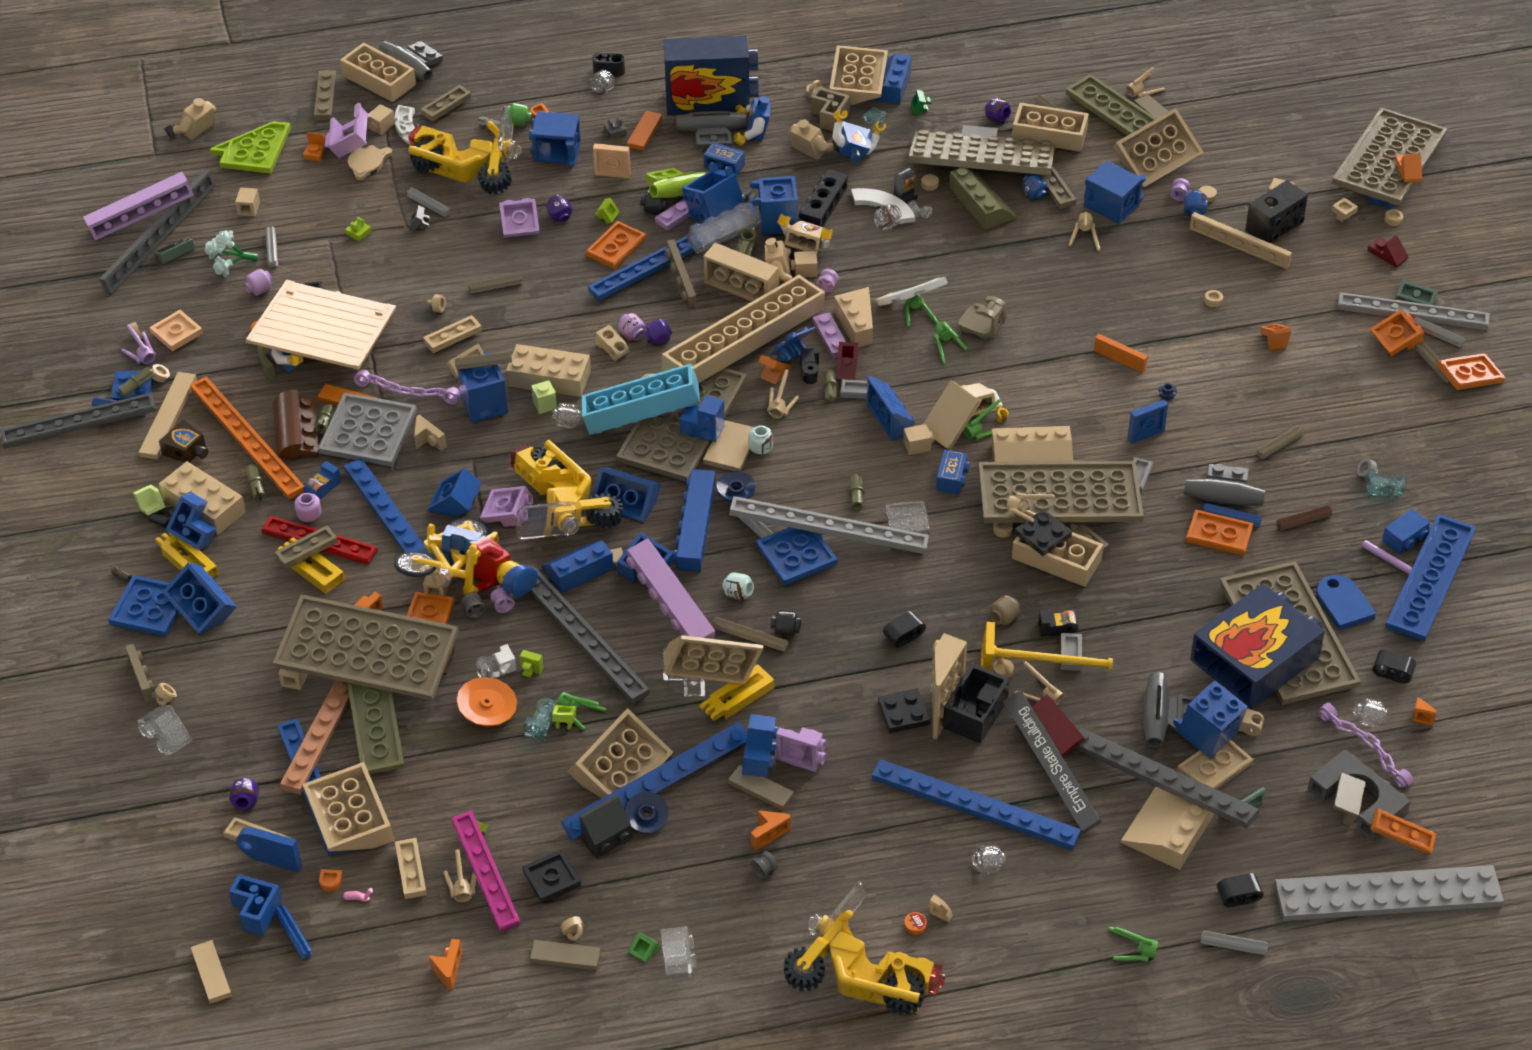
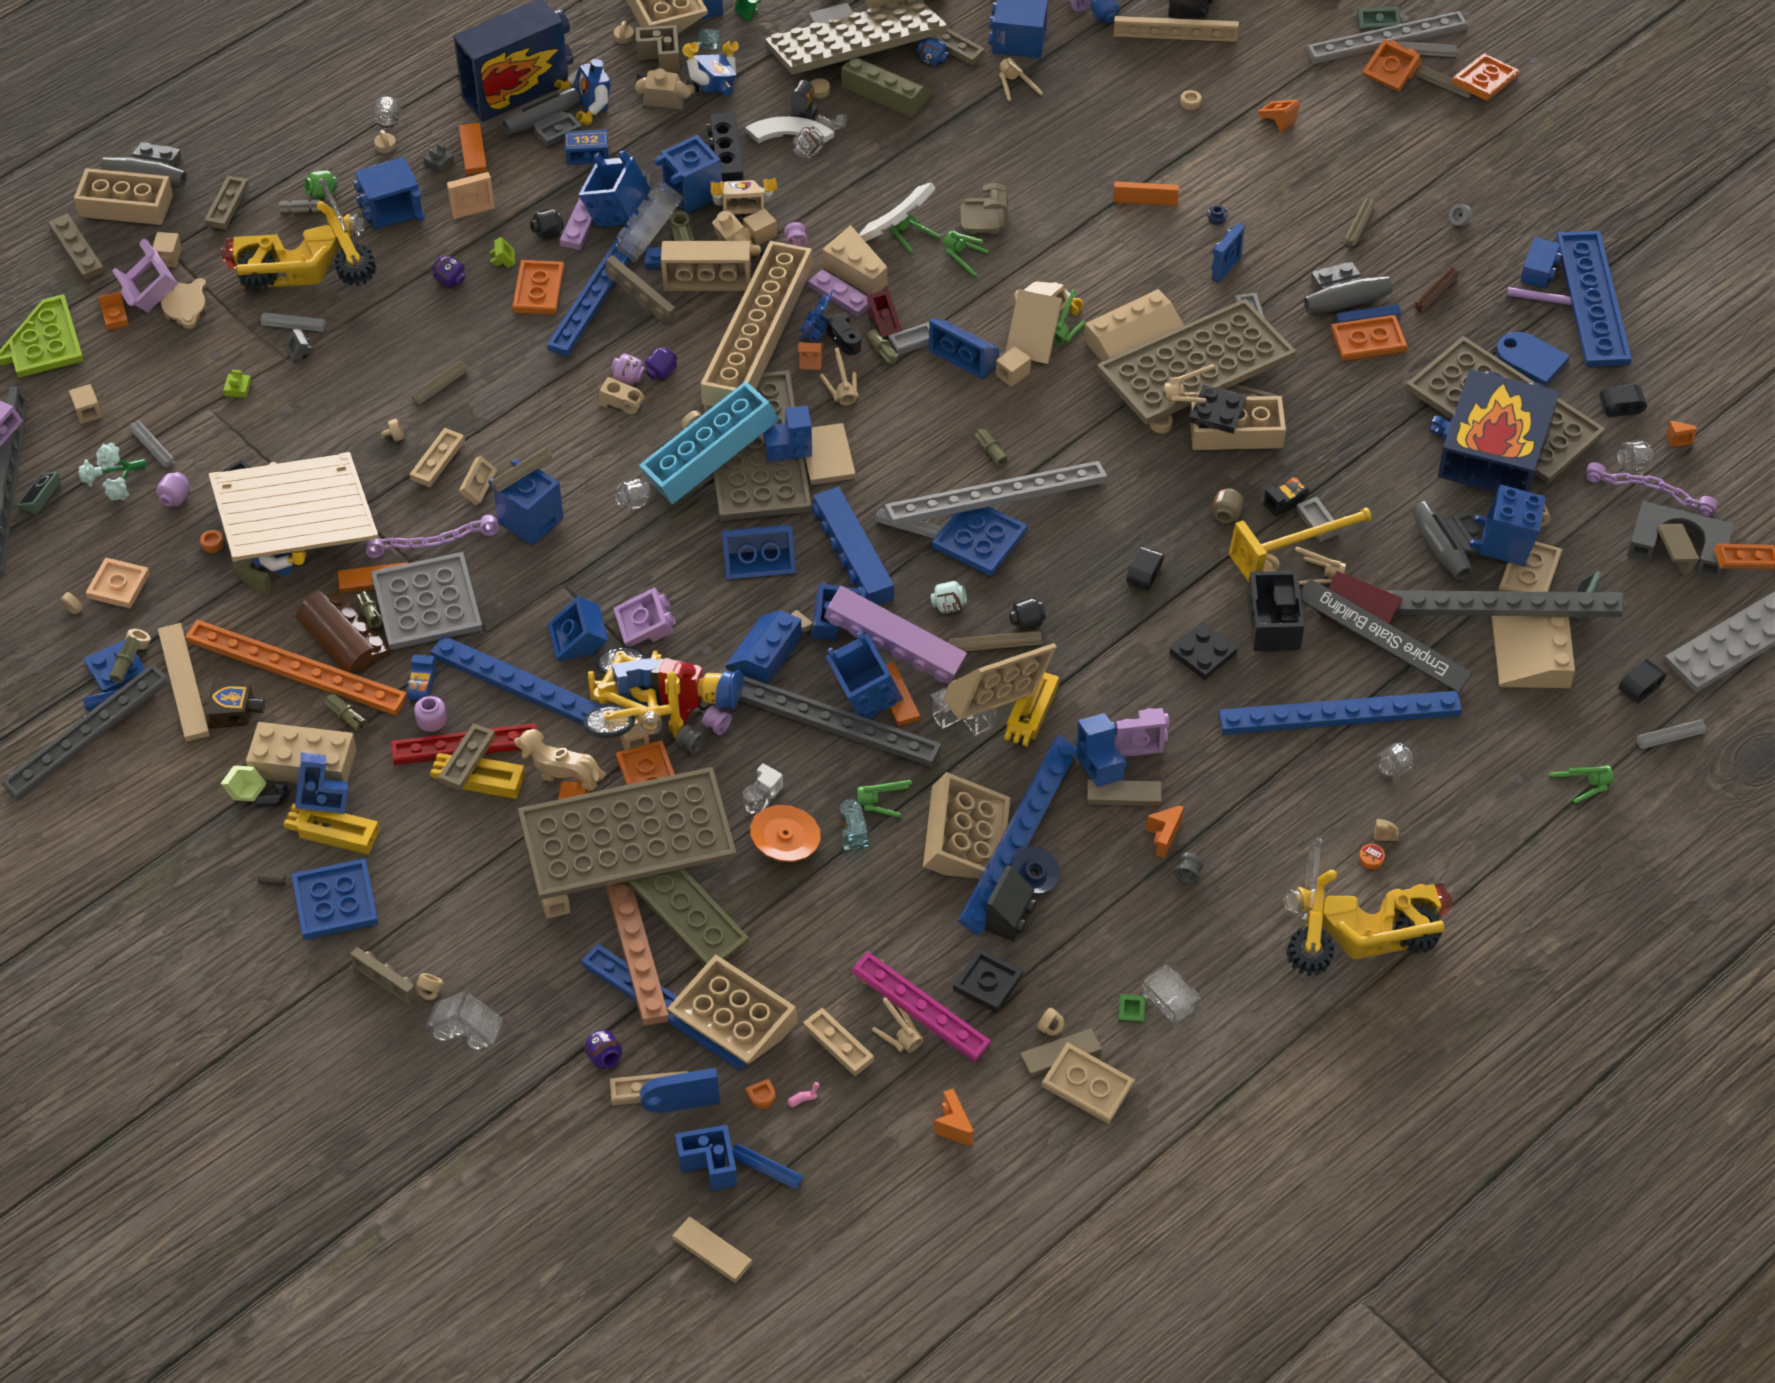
camera: 30 degrees left, 5 degrees up
lavender plant [121,324,157,365] -> none
blue slope [162,563,237,634] -> none
white tile [394,105,419,146] -> none
tan slope [414,415,447,451] -> none
lavender plate [499,198,540,238] -> none
tan brick [506,344,591,397] -> none
piece [510,440,623,539] -> none
lime tile [520,650,543,678] -> none
orange tile [530,103,549,119] -> none
yellowish green brick [531,381,557,414] -> none
lime tile [552,705,576,729] -> none
black beam [592,53,625,76] -> none
lime plate [645,168,707,198] -> none
dark blue dish [717,471,756,501] -> none
light aqua head [748,426,774,455] -> none
clear tile [885,501,930,535] -> none
tan slope [930,633,967,739] -> none
blue brick [936,449,970,494] -> none
clear light blue leg [1366,471,1406,497] -> none
none -> tan tile [374,129,396,153]
none -> tan animal [514,729,606,791]
none -> blue container [826,631,903,719]
none -> orange tile [886,662,920,727]
none -> tan tile [1041,1042,1135,1124]

